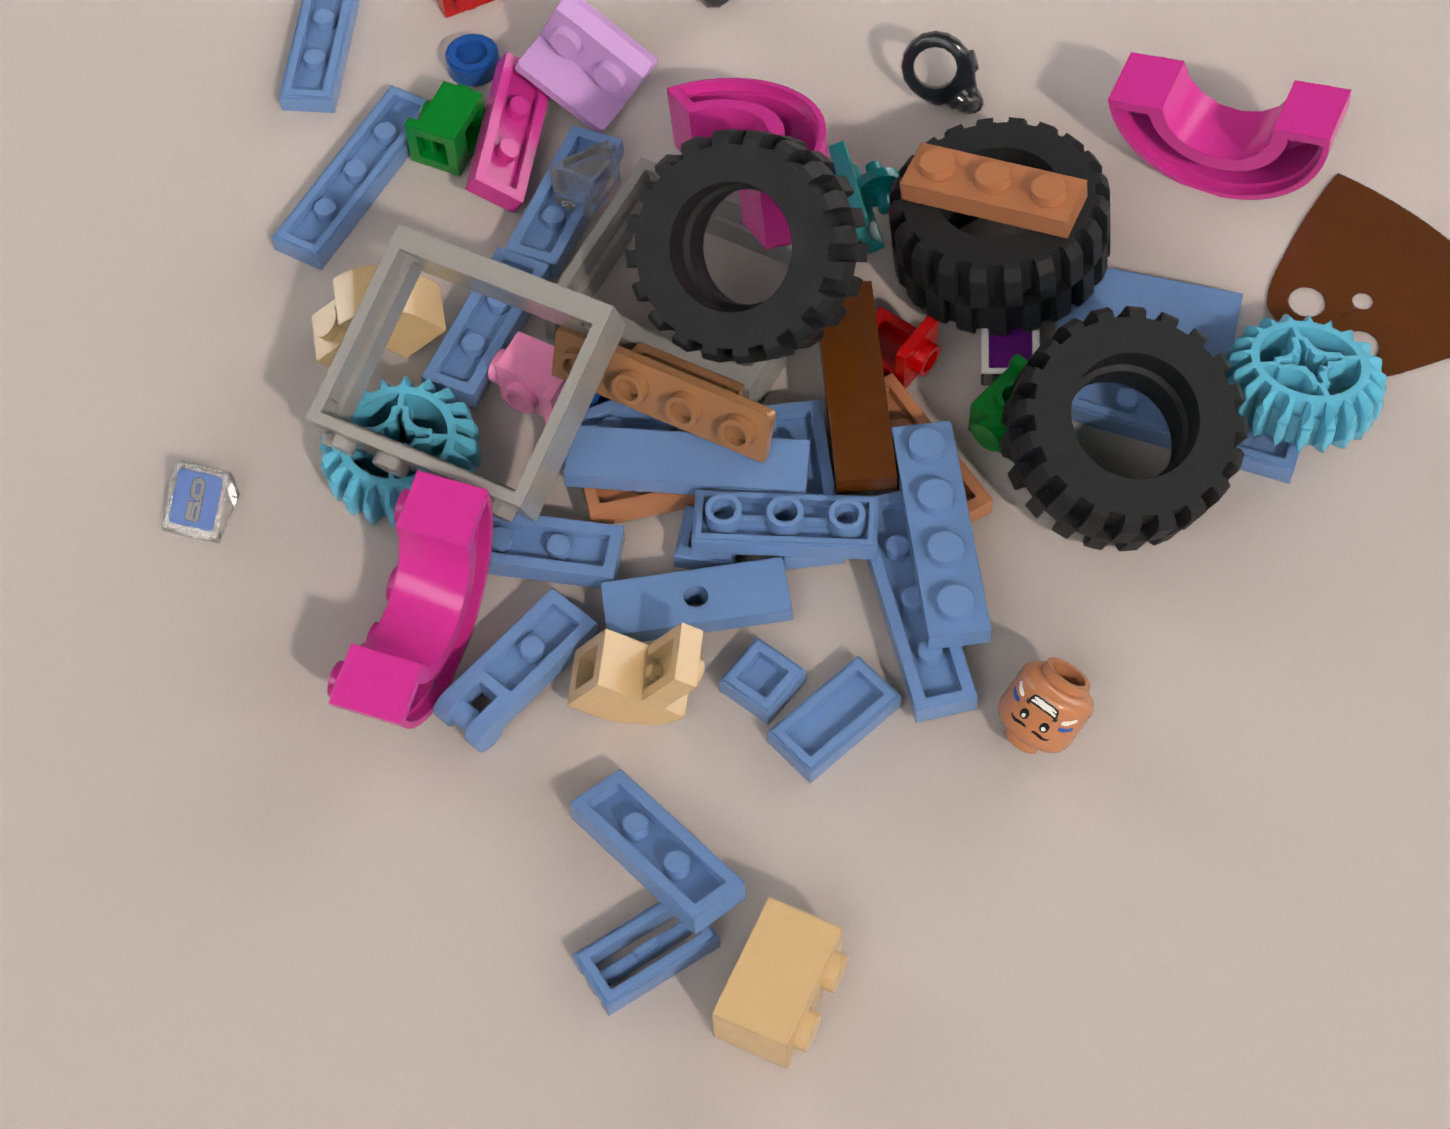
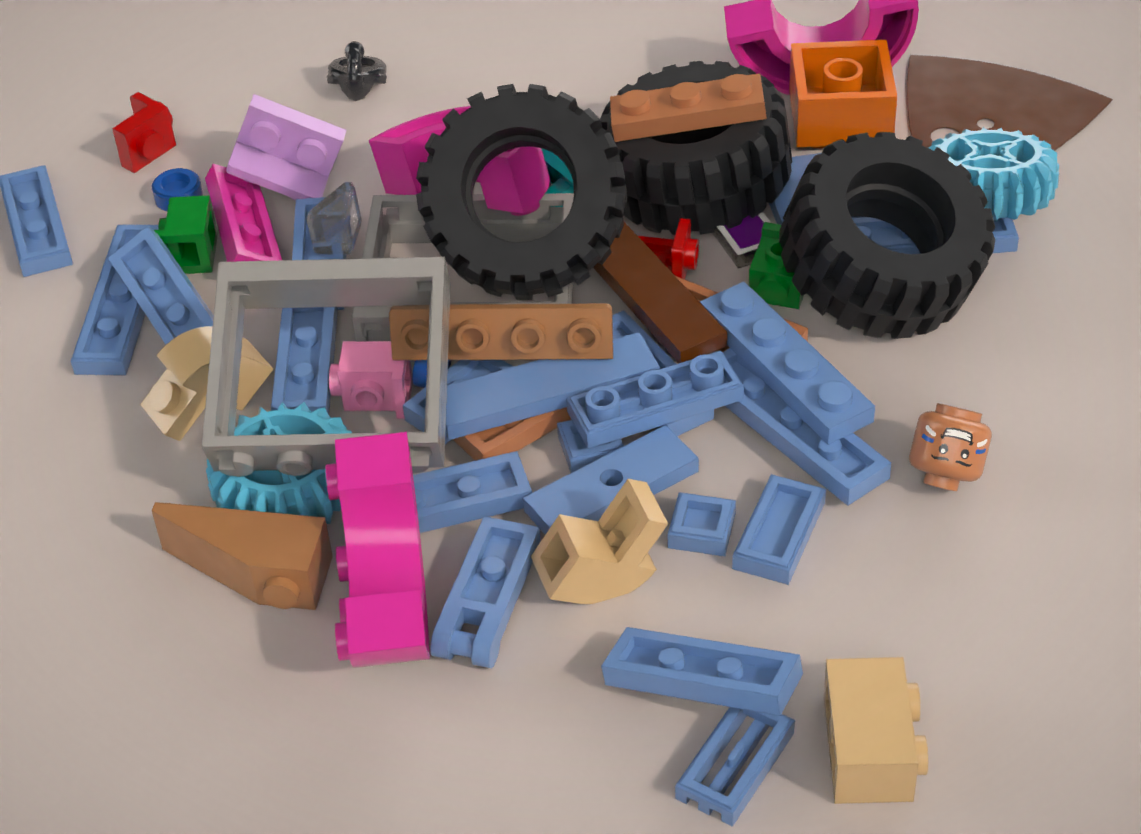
camera: 25 degrees left, 15 degrees down
slope [161,460,240,543] -> none
black piece [901,31,984,114] -> none
none -> medium blue plate [108,226,214,344]
none -> medium nougat slope [151,502,333,610]
none -> orange brick [789,39,897,148]

